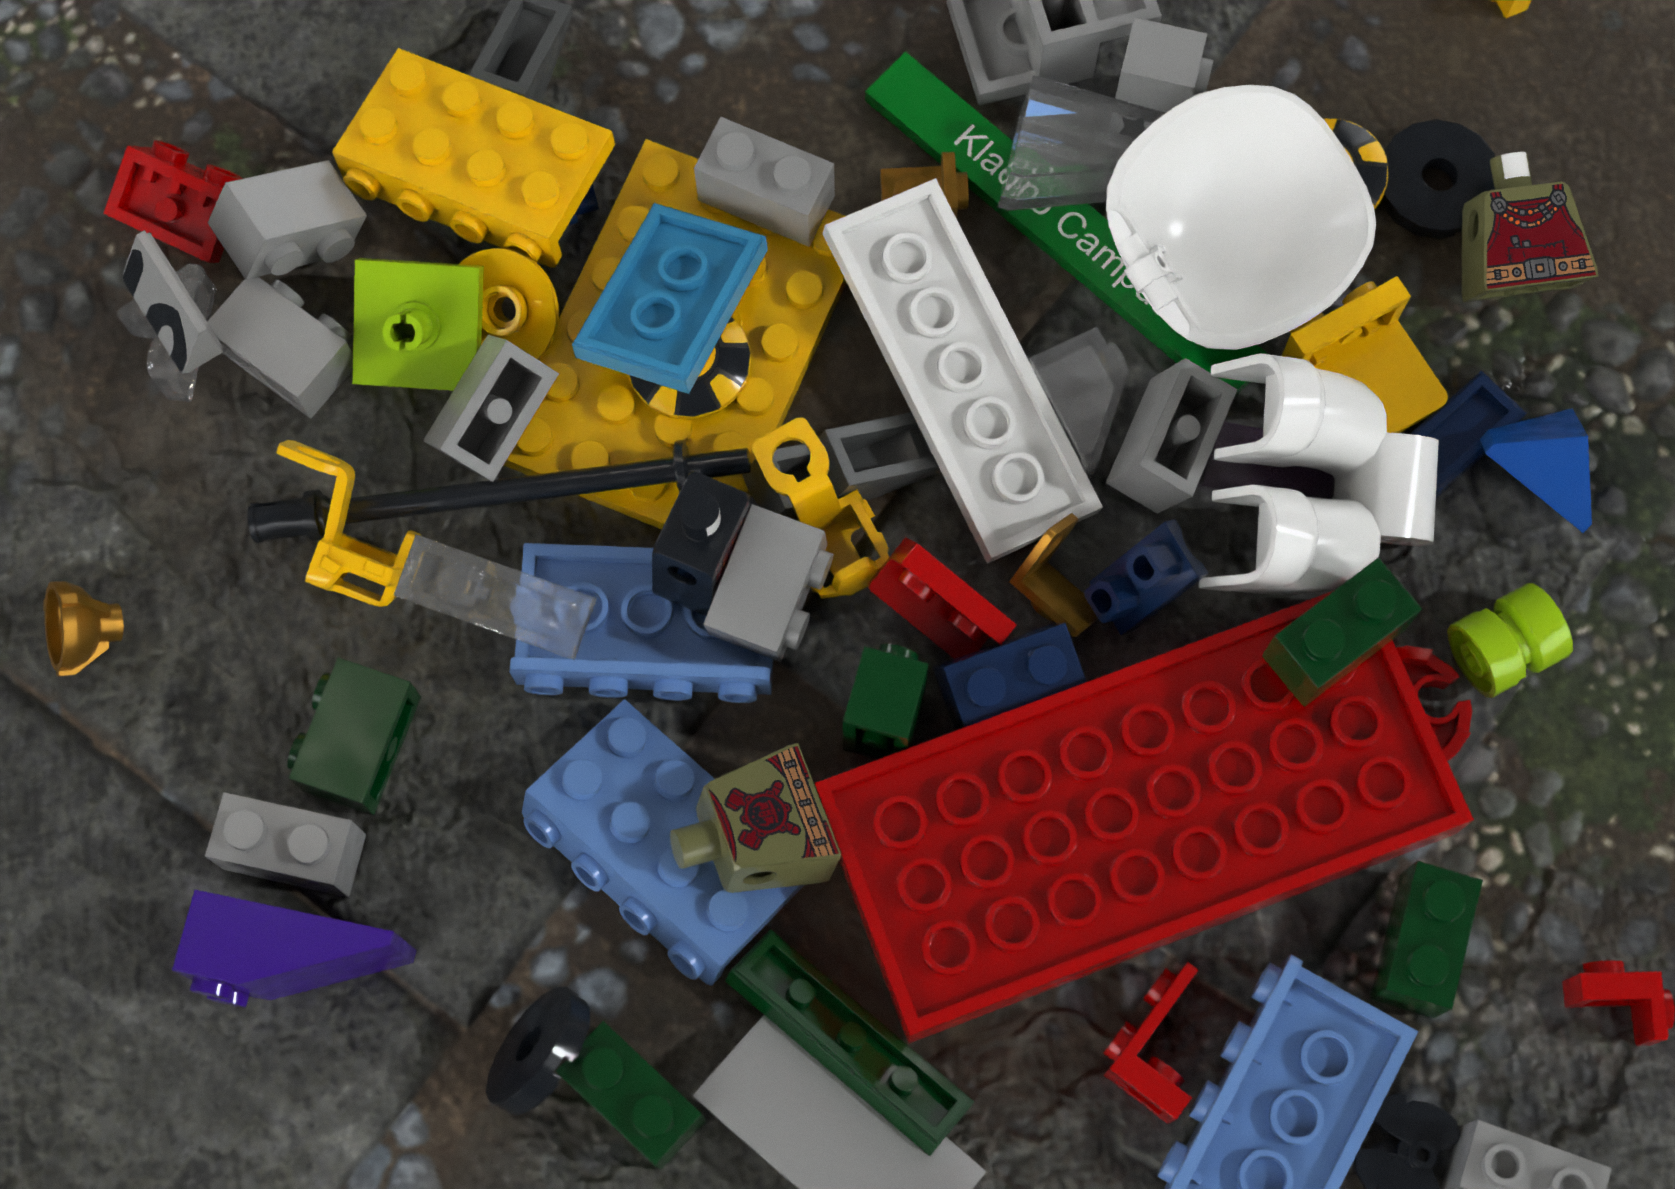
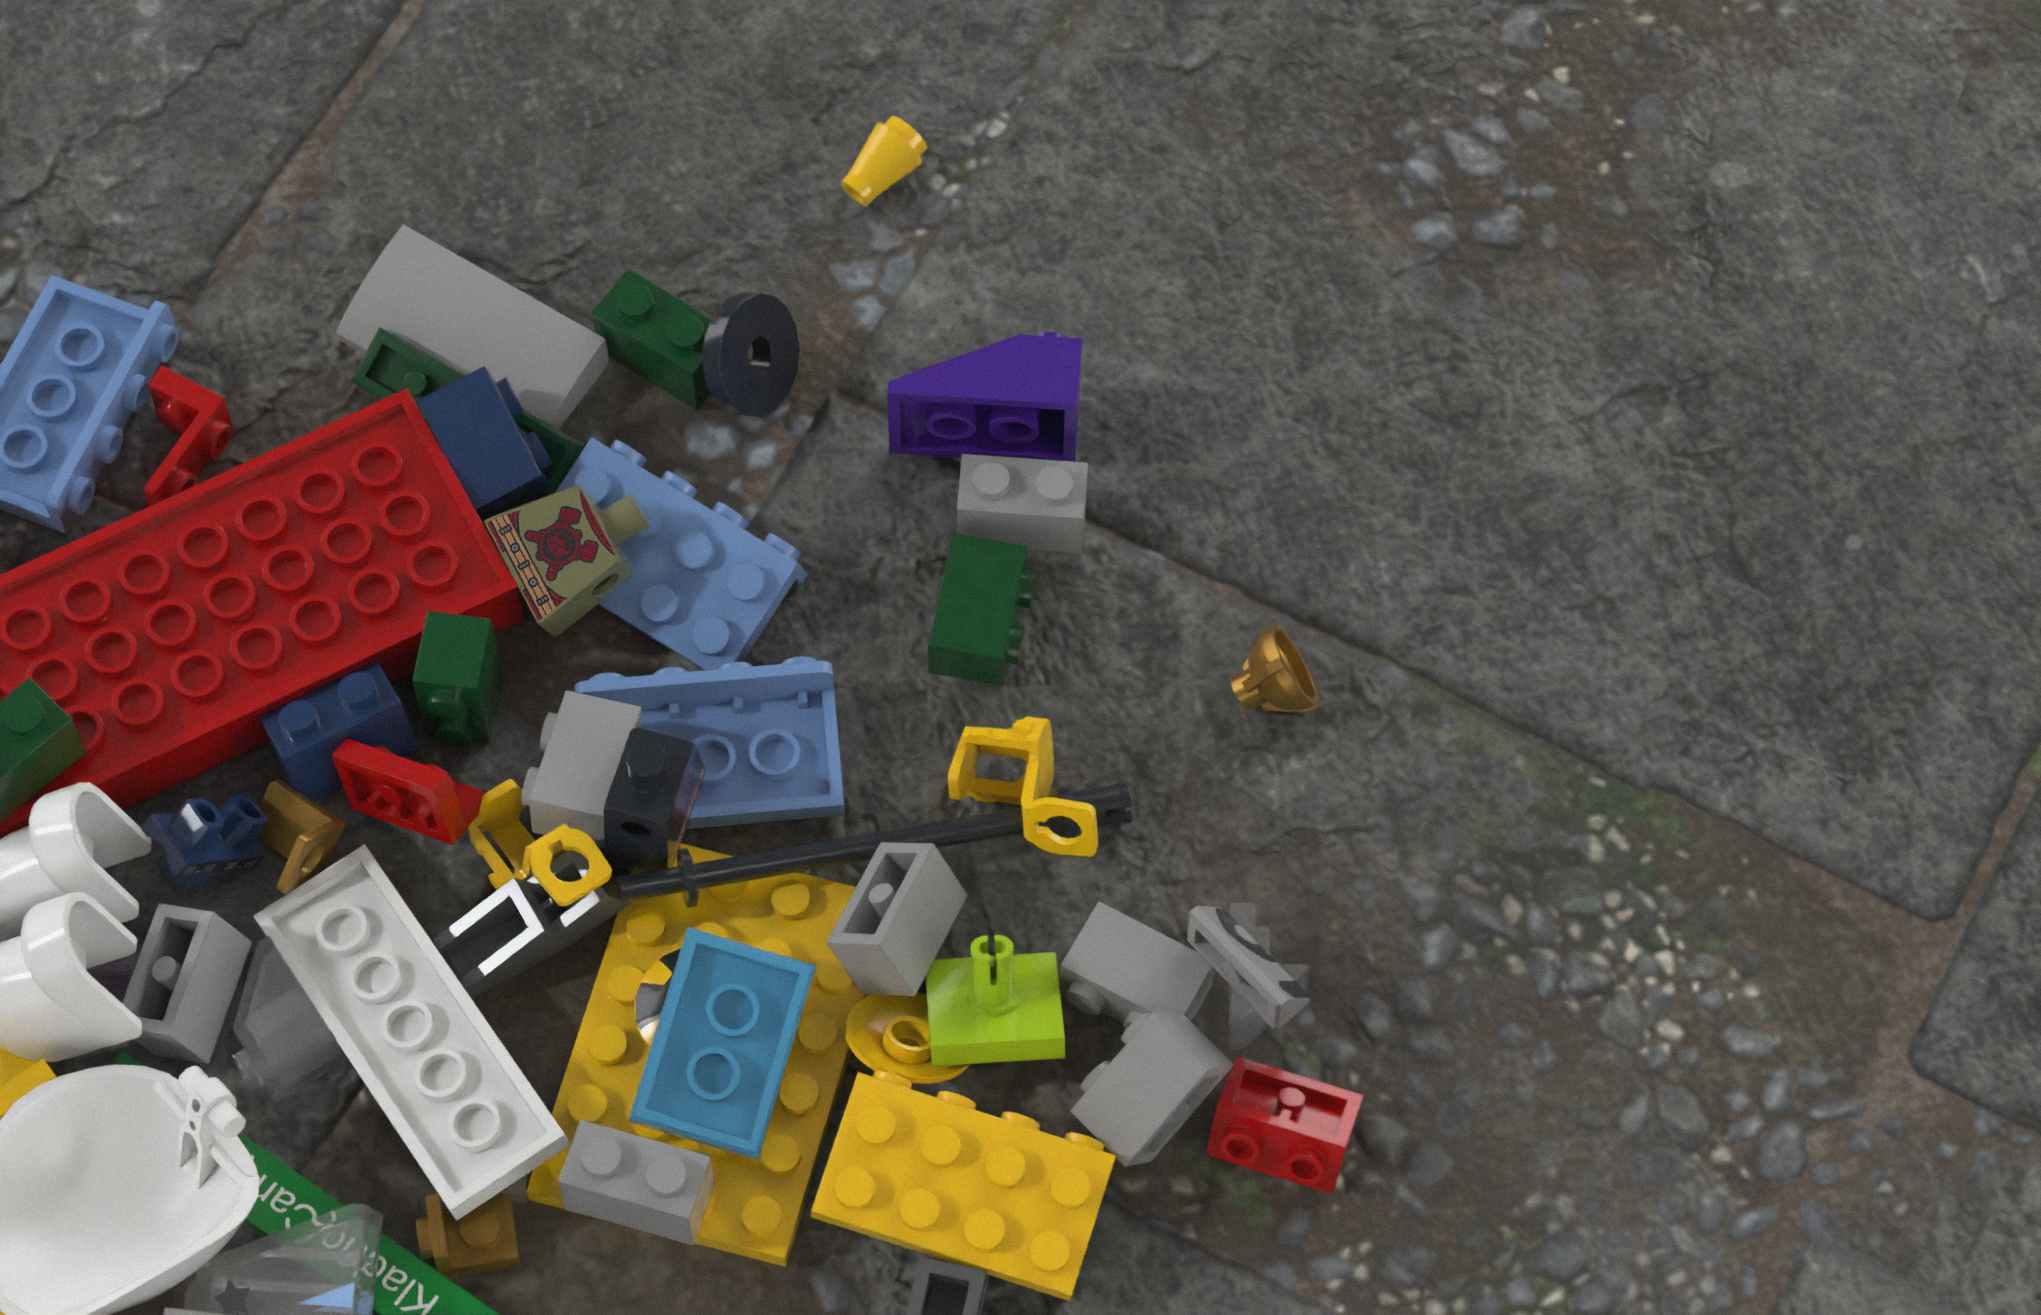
camera: 170 degrees right, 10 degrees down
clear slope [394,534,597,660] -> none
none -> dark blue brick [417,366,552,521]

